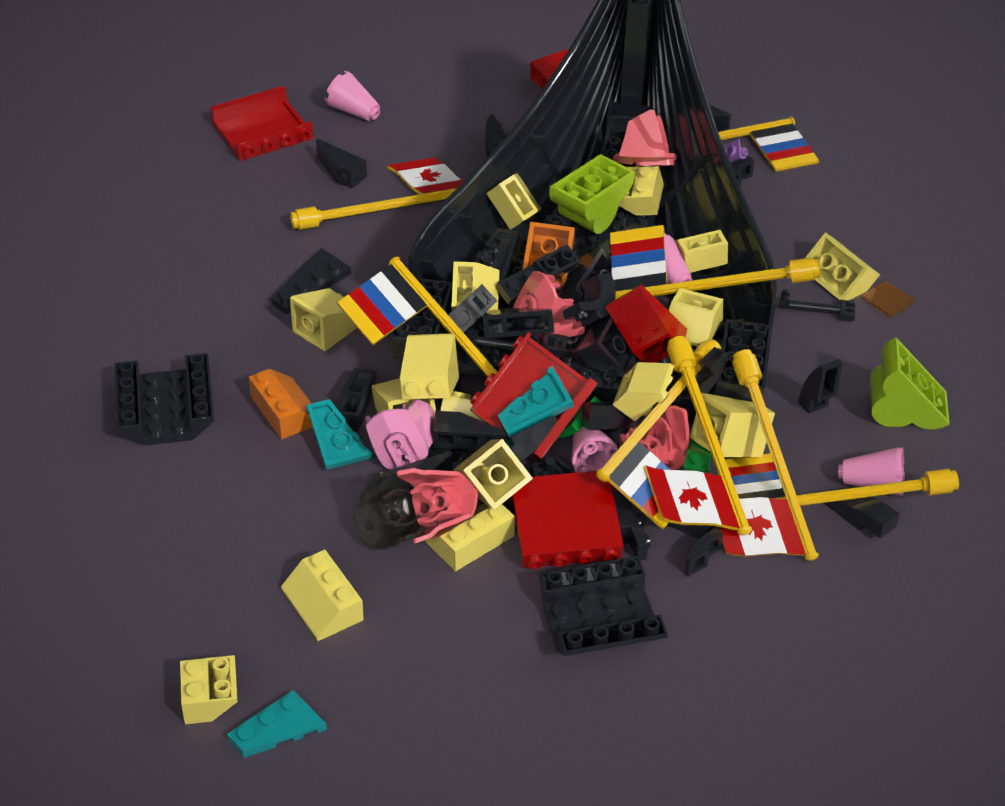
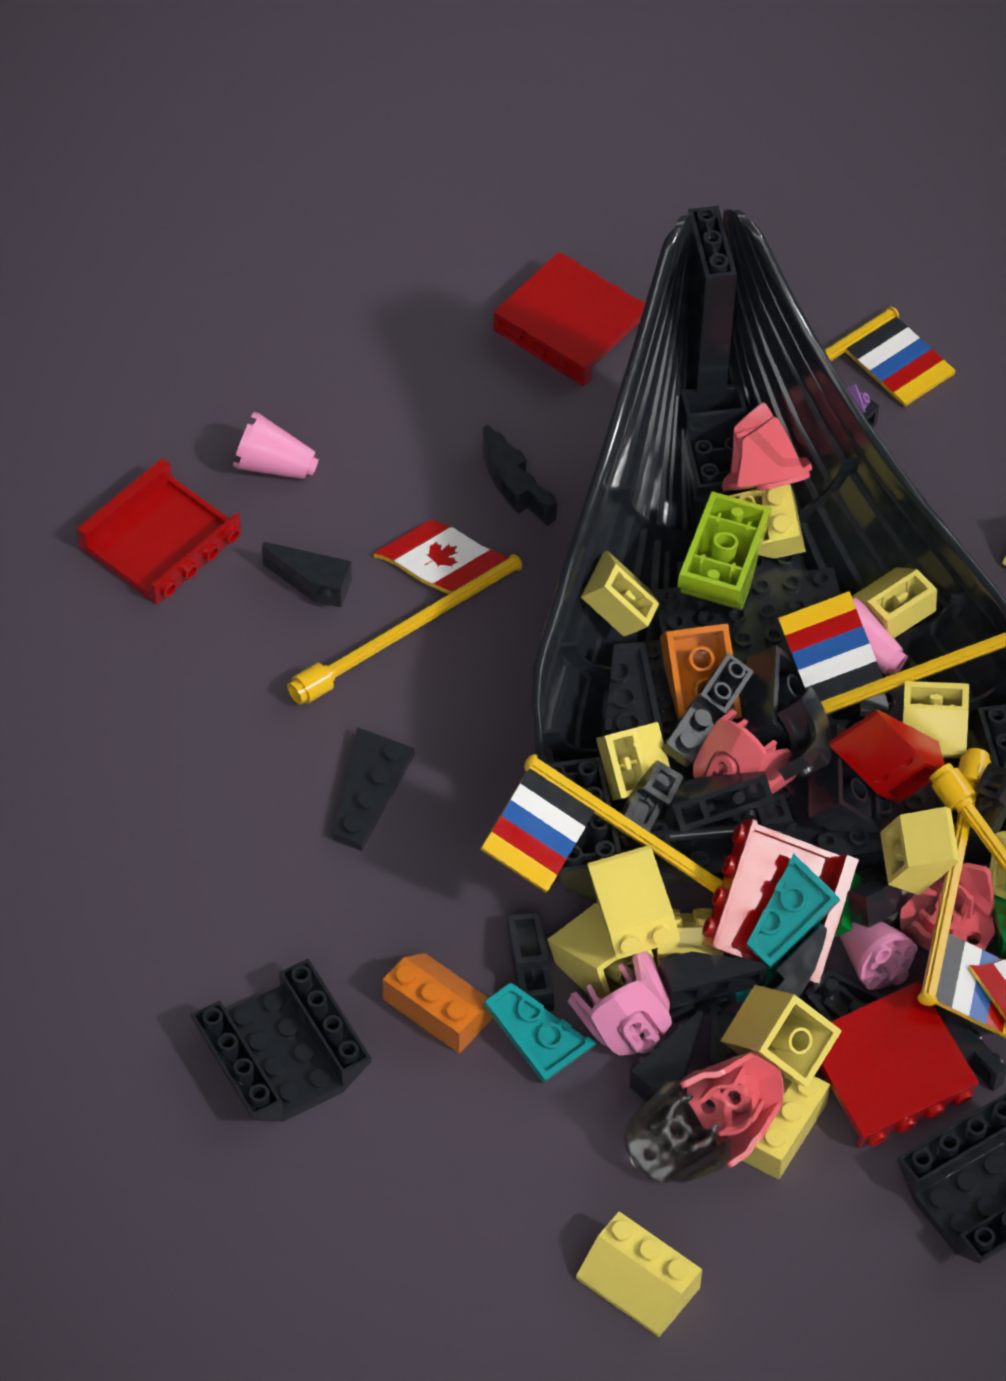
camera: 20 degrees left, 10 degrees up
light yellow slope [290,288,357,351] -> none

